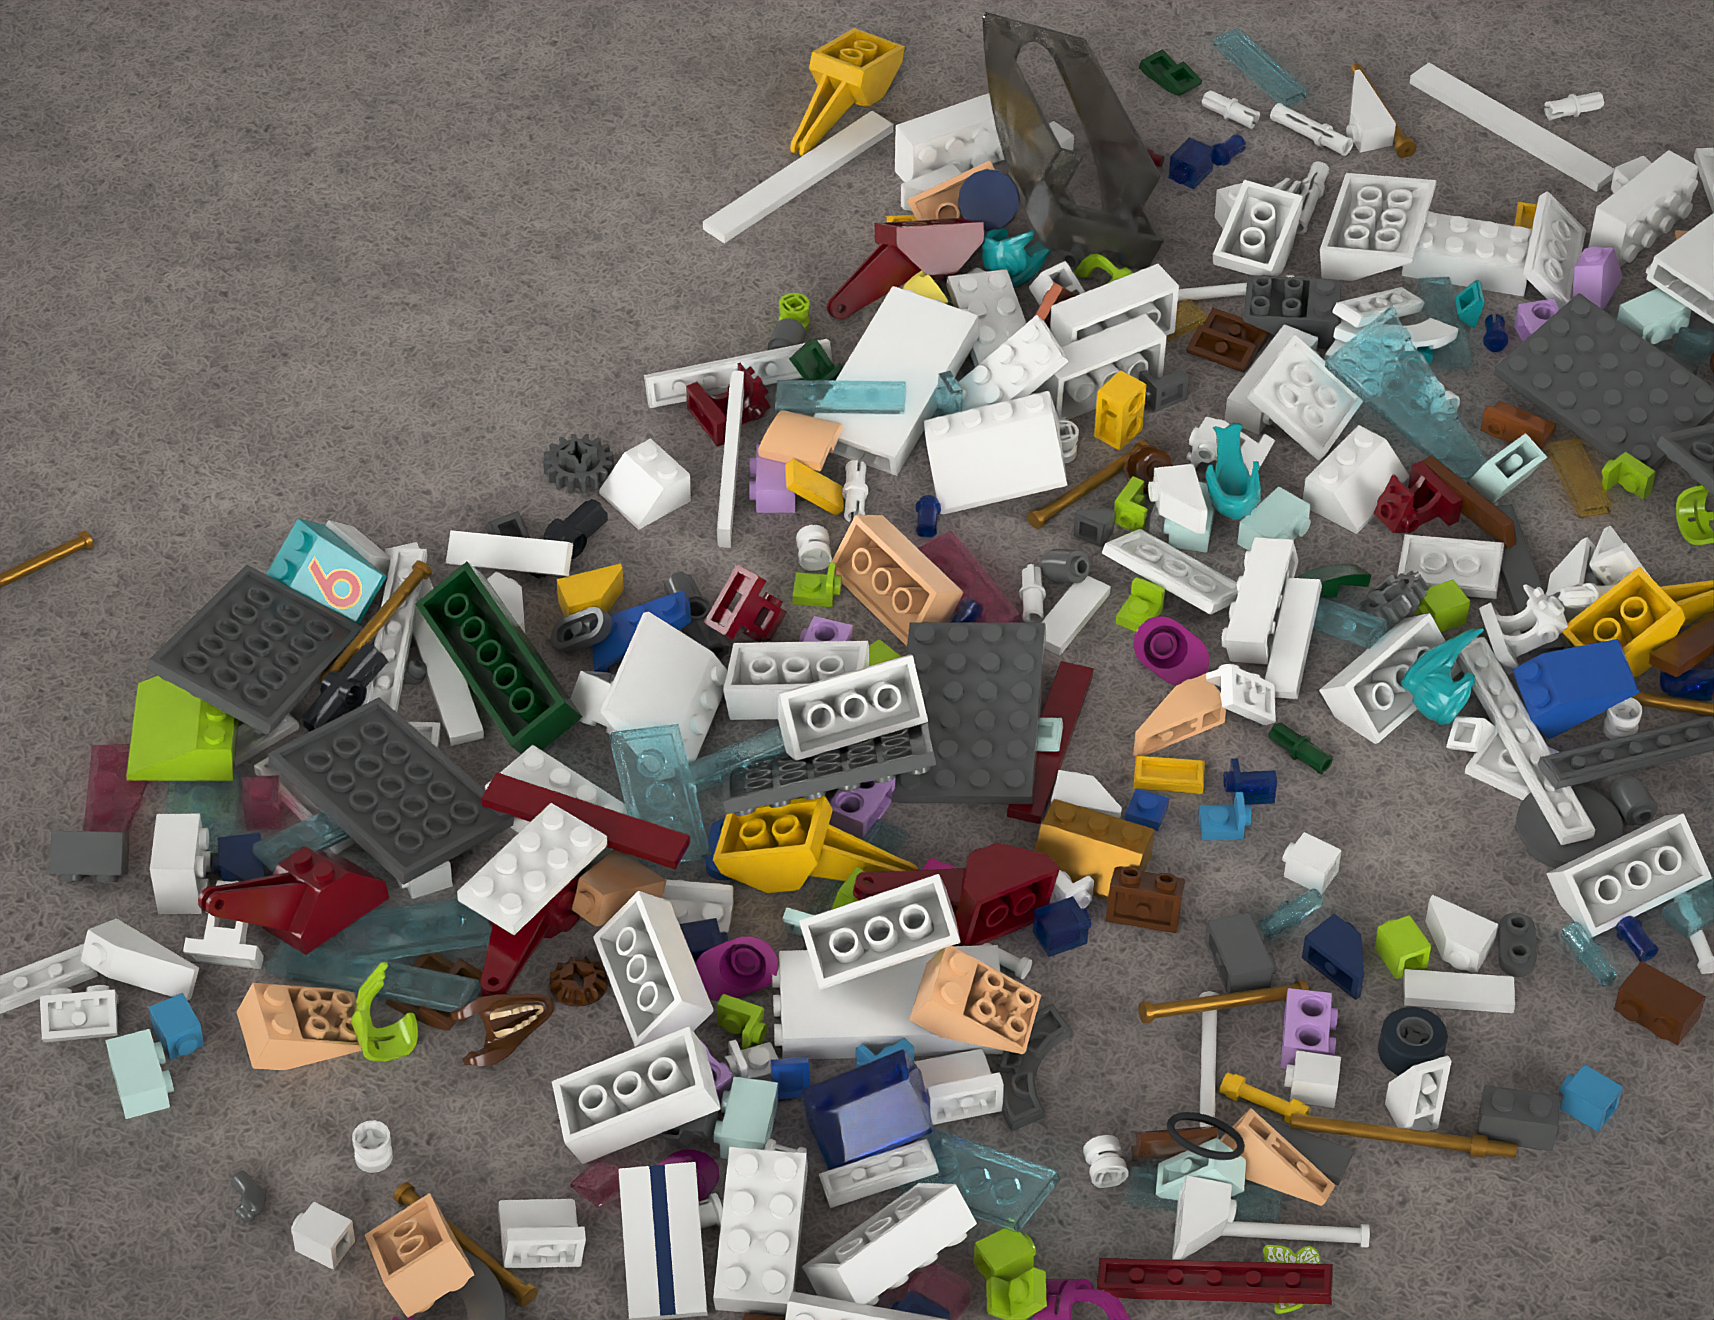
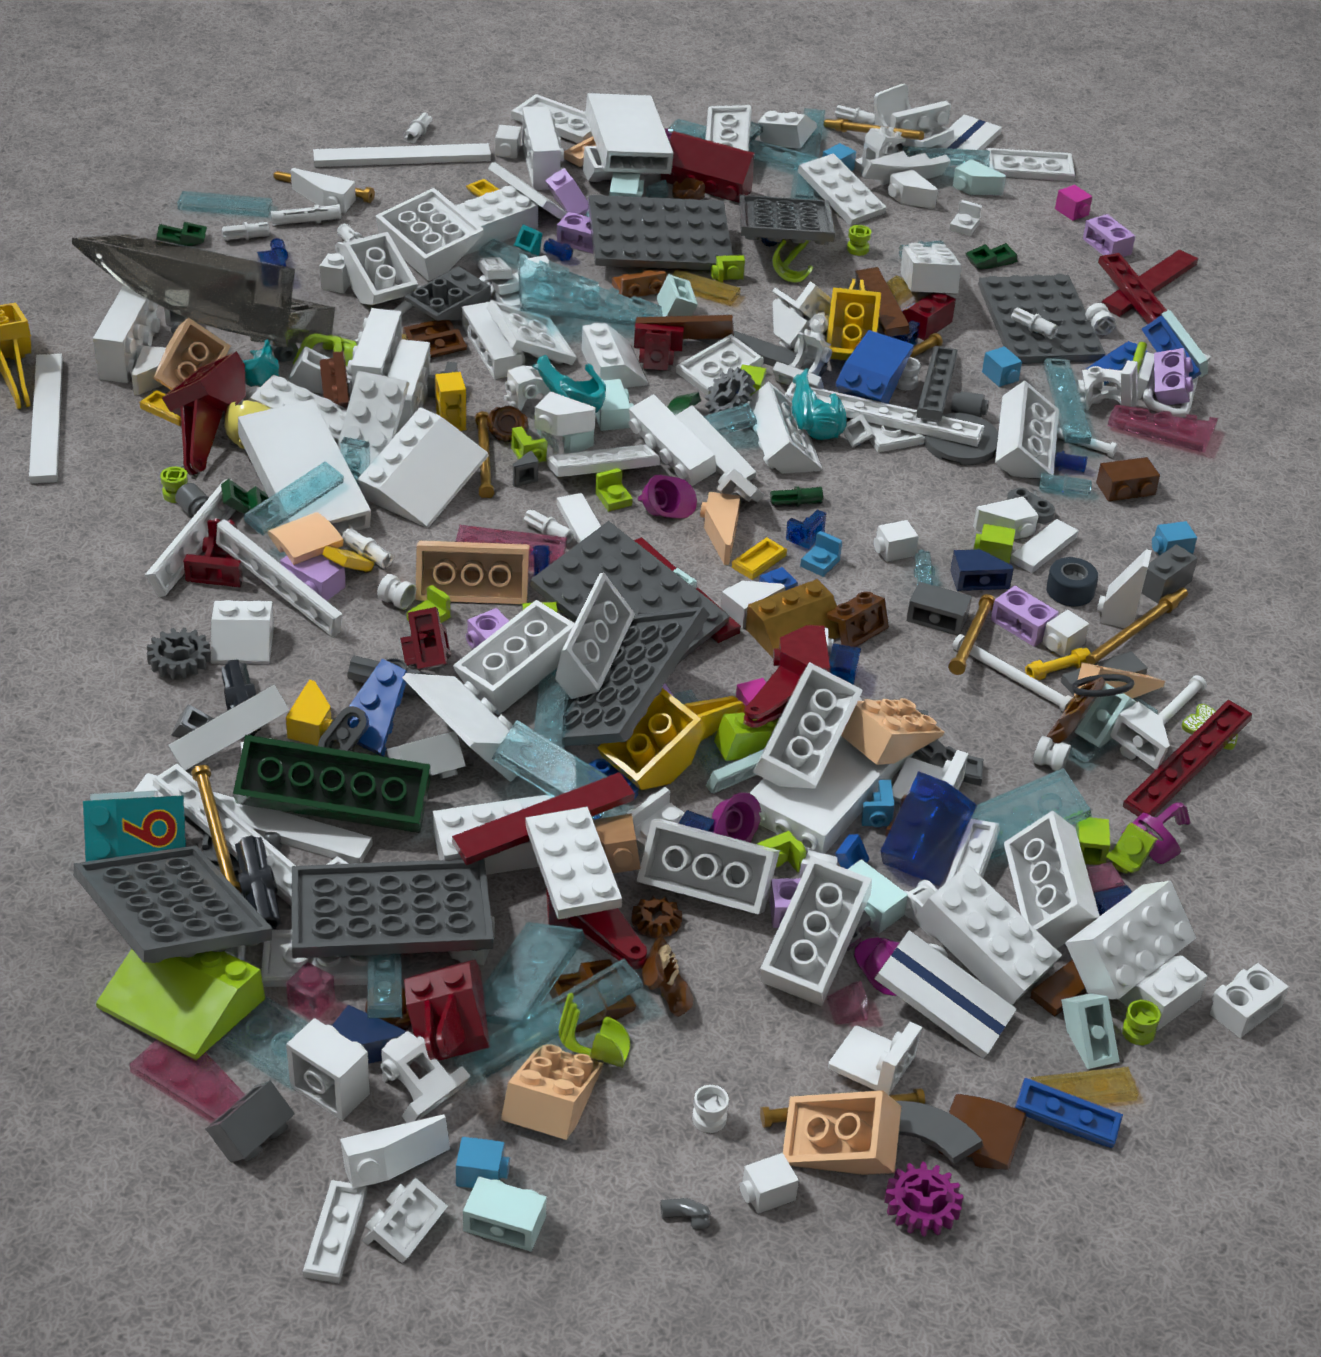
camera: 55 degrees left, 5 degrees down
clear blue pin [915,495,941,538] -> none
dark blue tile [958,169,1020,231] -> none
dark grey brick [1041,549,1090,583] -> none

